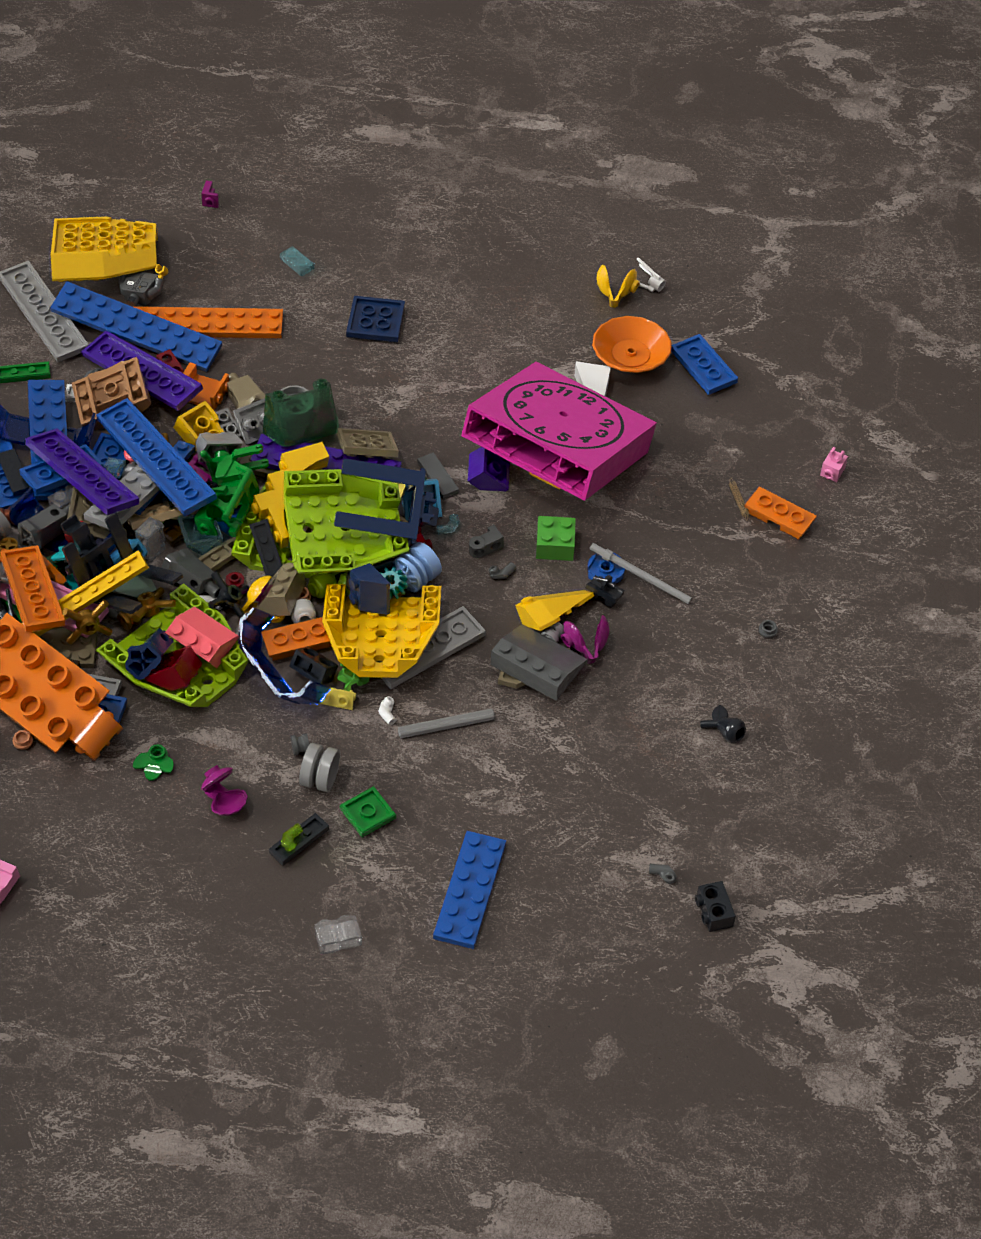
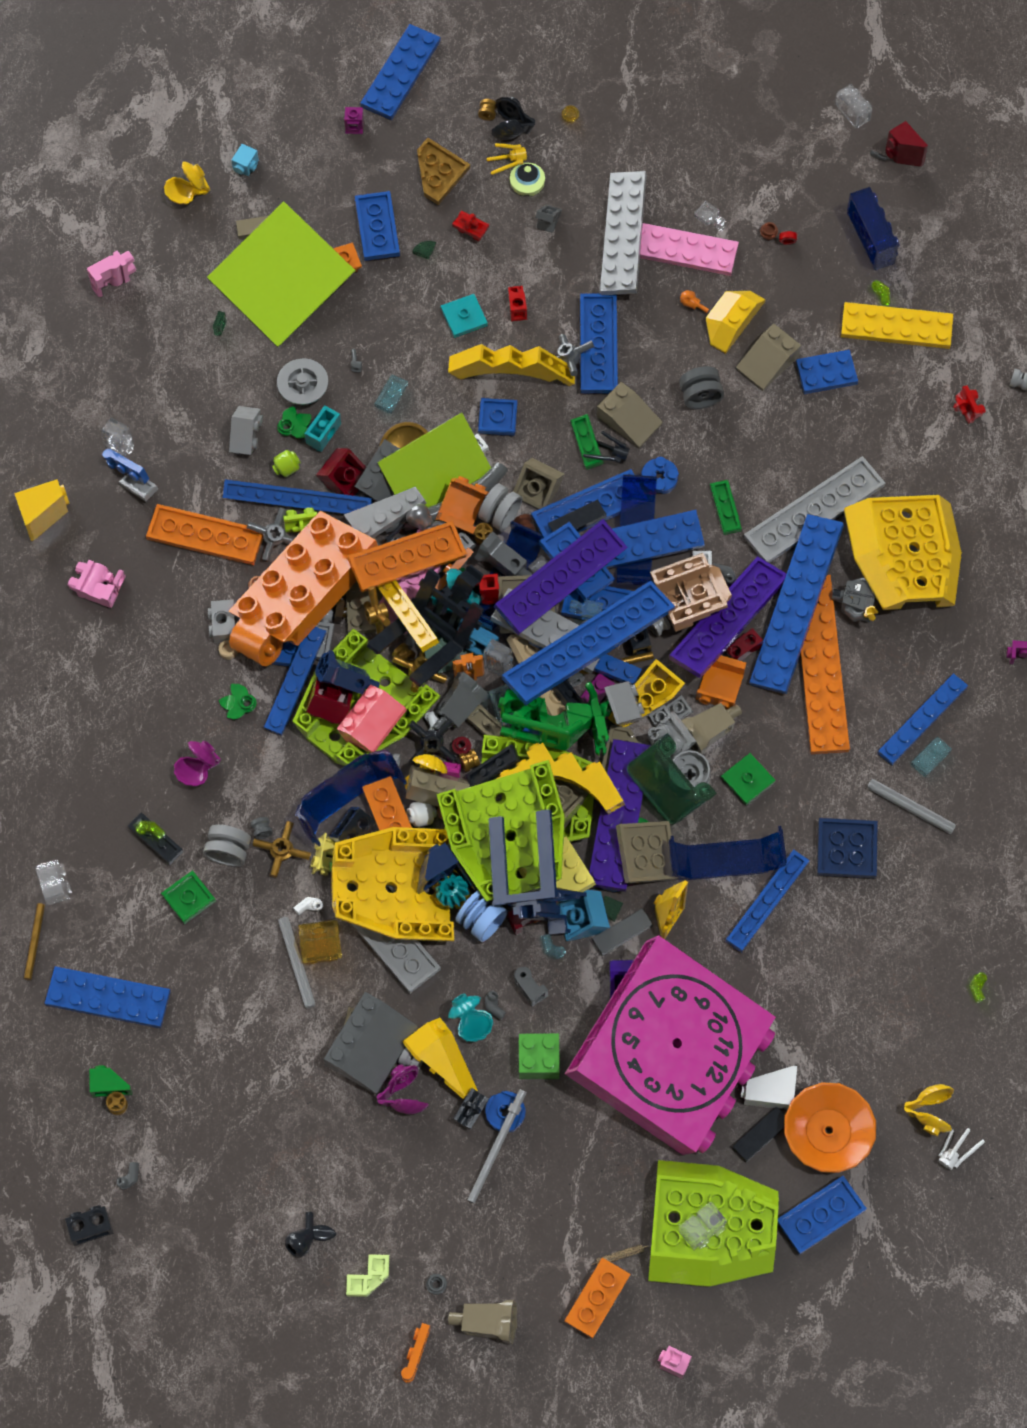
camera: 90 degrees right, 15 degrees up
none -> pearl gold bar [24,903,45,980]
none -> green slope [89,1065,132,1098]
none -> pearl gold wheel [106,1092,128,1116]
none -> light grey brick [208,599,236,643]
none -> tan tile [219,640,238,660]
none -> pearl gold bar [253,821,311,878]
none -> blue plate [264,627,327,736]
none -> clear yellow slope [299,919,342,964]
none -> yellowish green tile [346,1255,389,1297]
none -> orange plate [401,1323,431,1383]
none -> teal animal [448,993,494,1042]
none -> dark tan piece [448,1300,517,1344]
none -> orange piece [452,653,484,680]
none -> pearl gold wheel [459,749,480,772]
none -> lime wedge [648,1160,779,1287]
none -> yellow wedge [654,880,688,939]
none -> clear blue windscreen [668,826,787,880]
none -> clear piece [678,1202,727,1250]
none -> green plate [721,753,776,806]
none -> blue plate [726,849,810,953]
none -> black tile [733,1107,785,1163]
none -> light grey axle [868,779,956,834]
none -> blue plate [878,673,968,765]
none -> clear neon green arm [969,972,987,1003]

